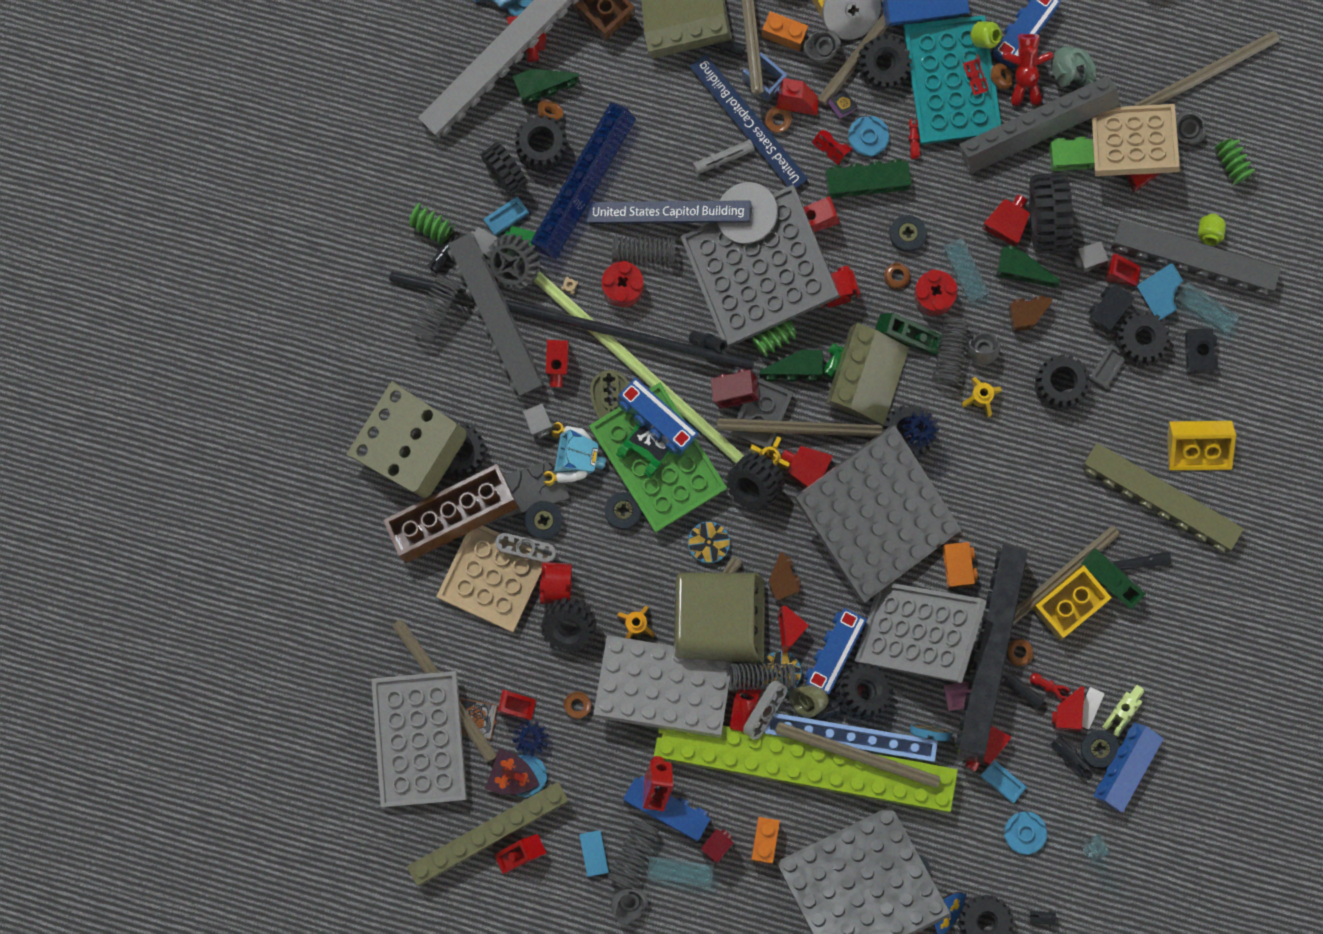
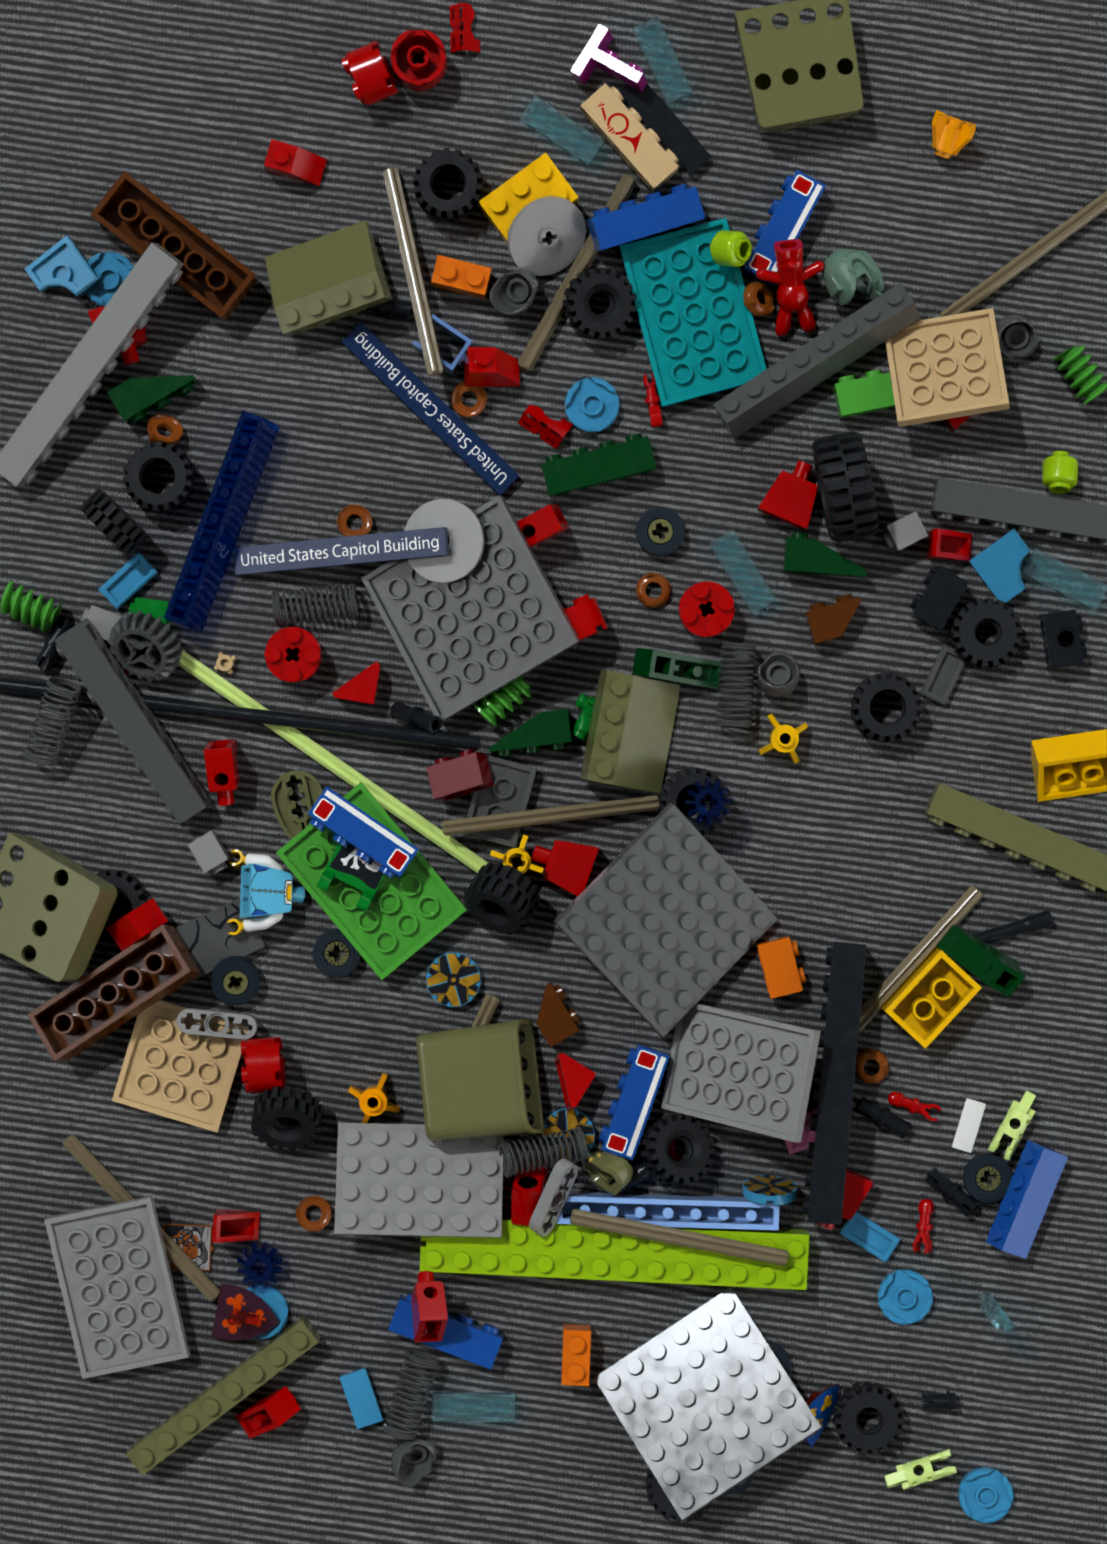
camera: 10 degrees left, 10 degrees up
light grey pin [693,140,755,175] -> none
dark red brick [700,829,734,865] -> none
tile [828,91,857,118] -> none
red piece [963,54,989,95] -> none
red slope [1051,686,1085,732] -> none
none -> red slope [106,898,168,951]
none -> red slope [332,661,381,705]
none -> dark orange piece [336,504,372,537]
none -> red piece [913,1199,934,1254]

